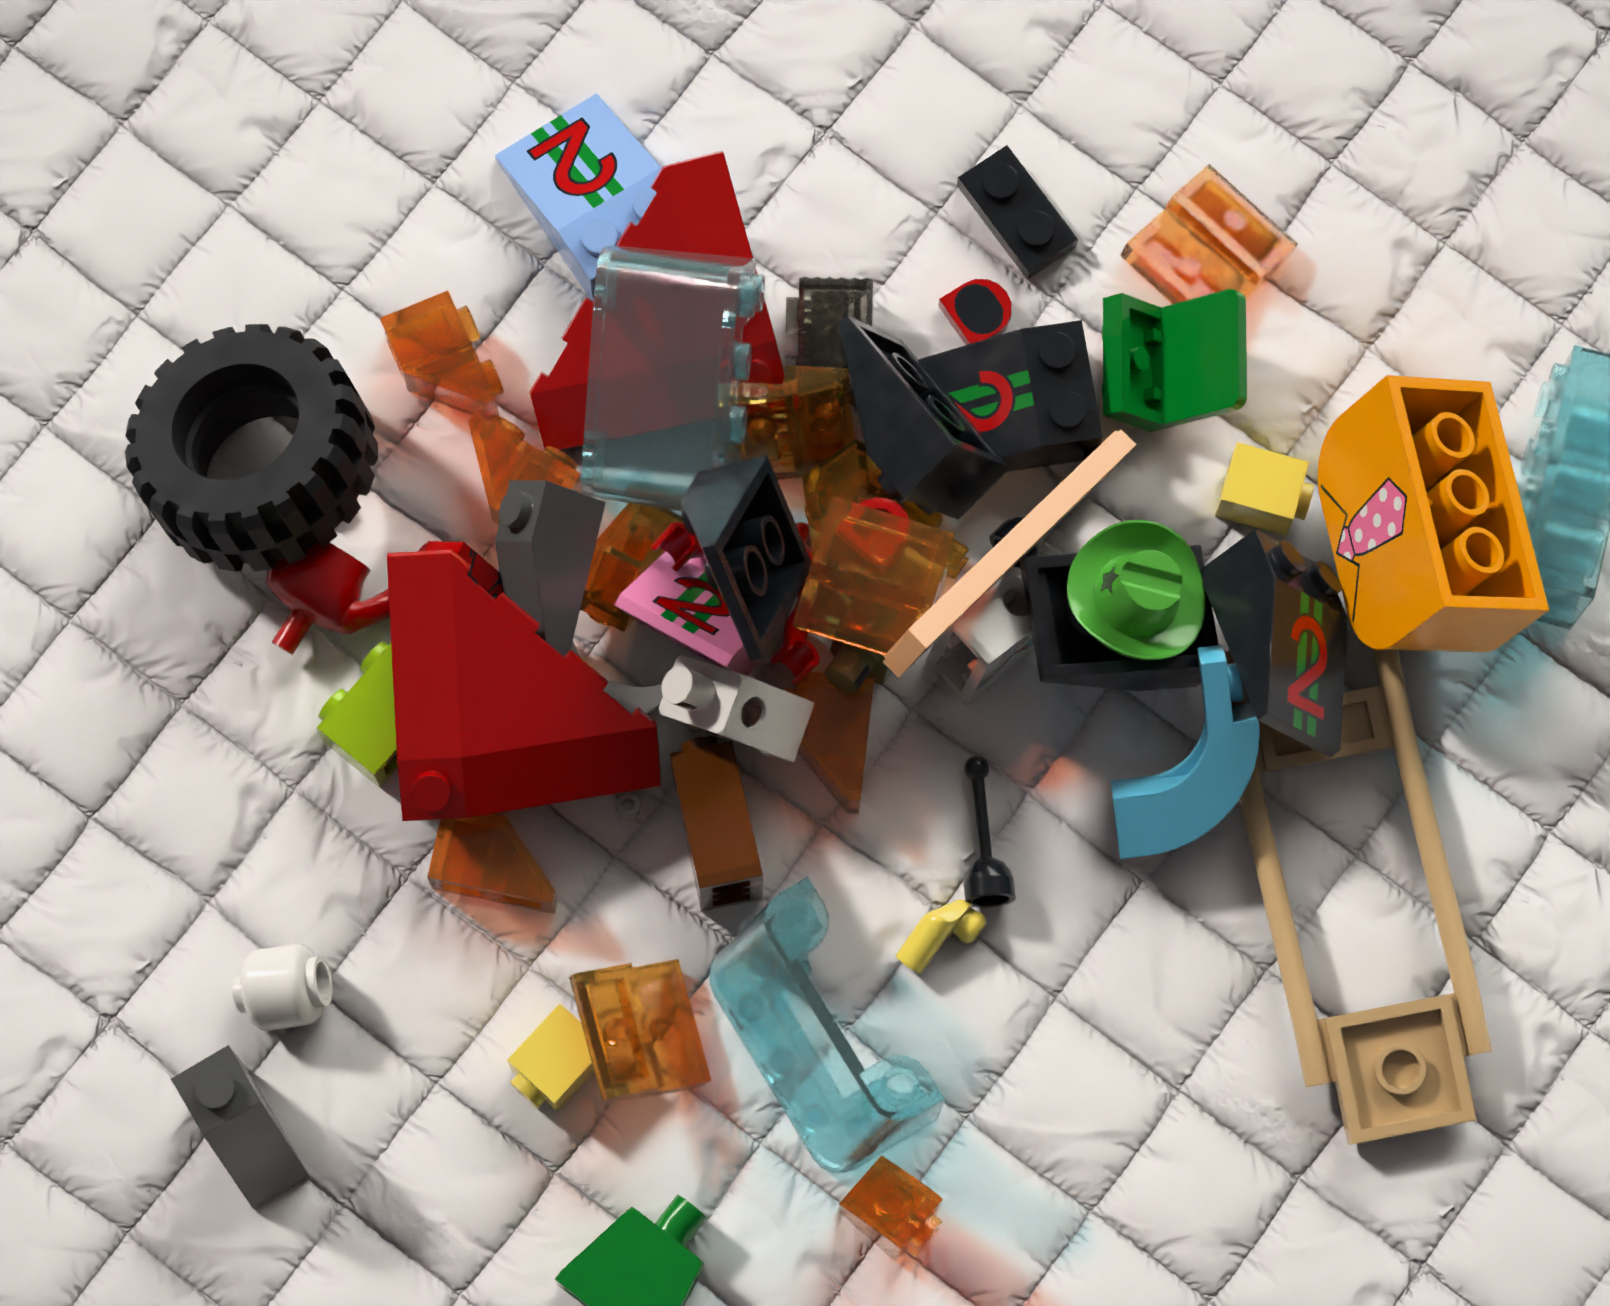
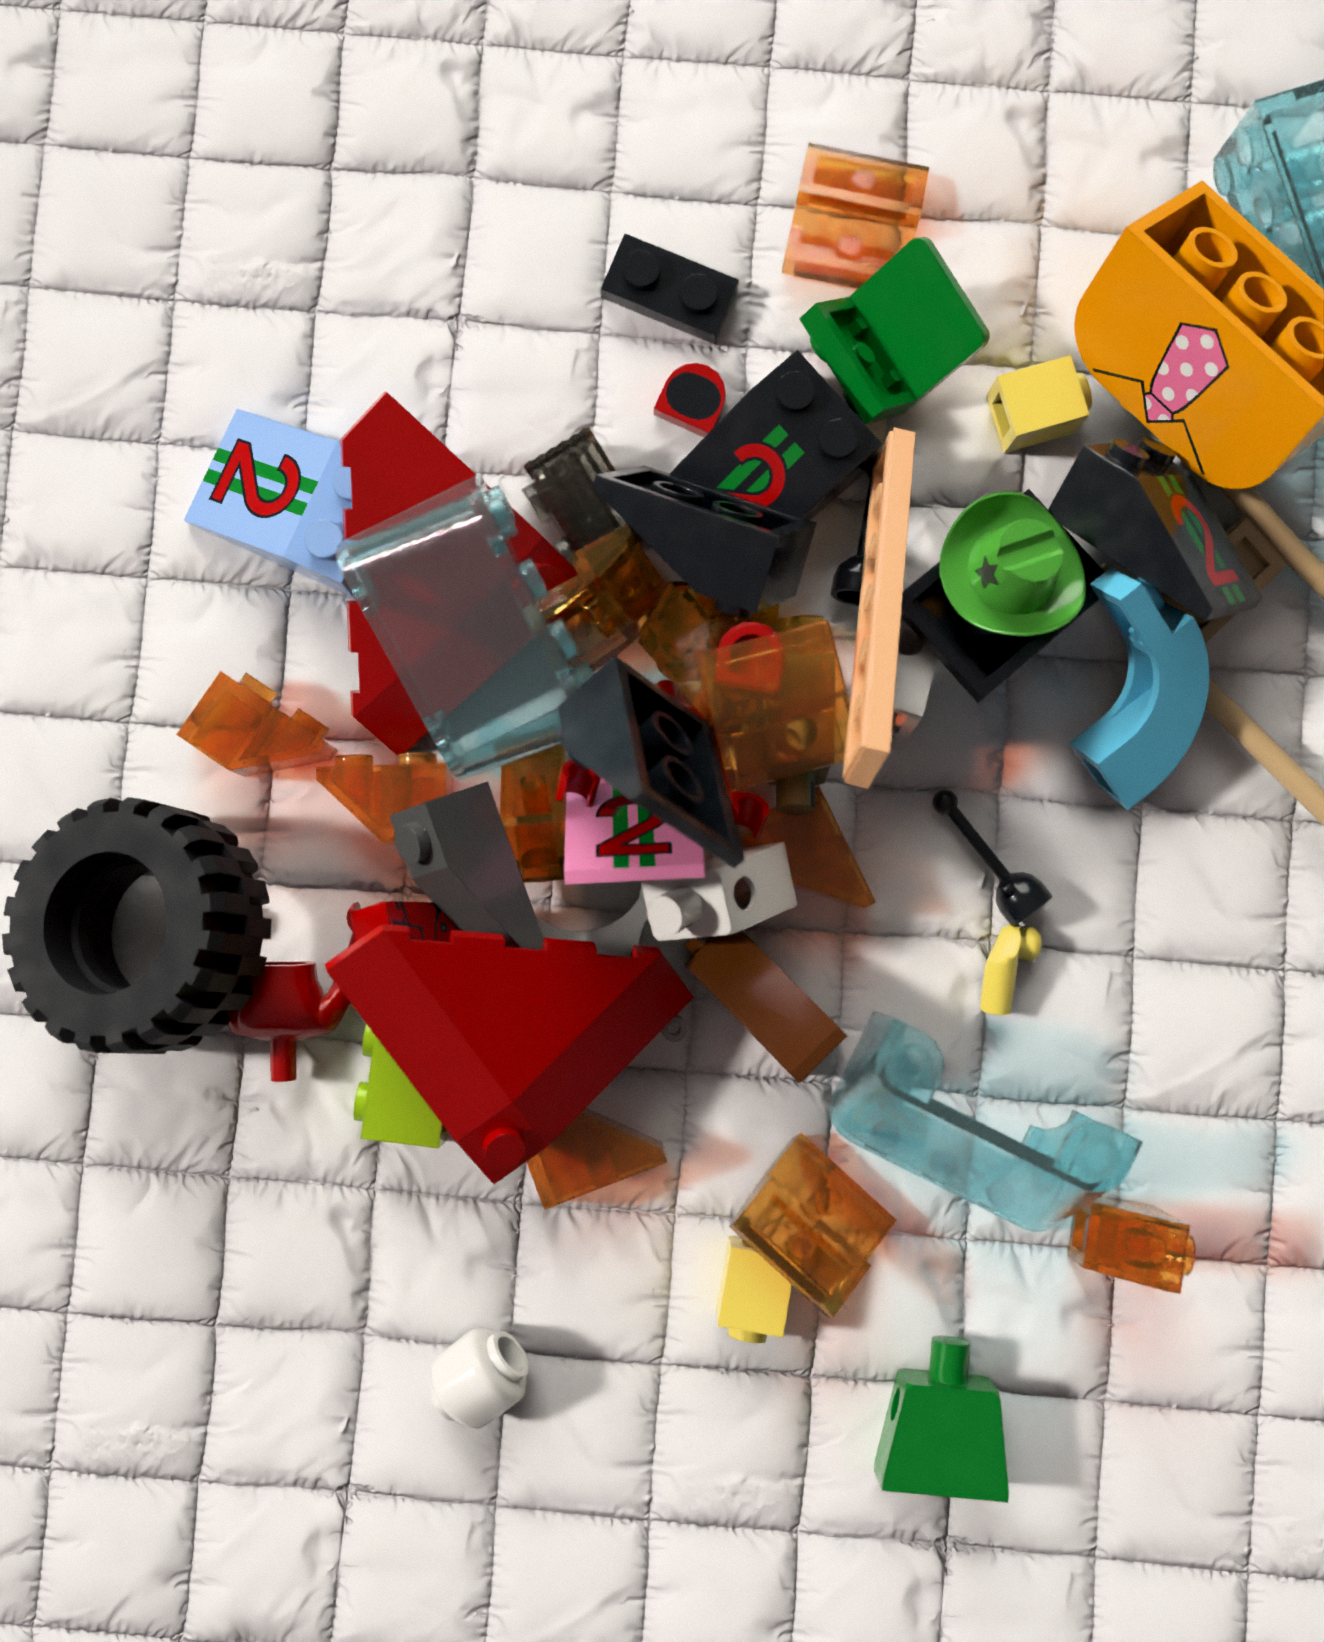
camera: 30 degrees left, 10 degrees up
dark grey slope [171,1045,310,1210] -> none

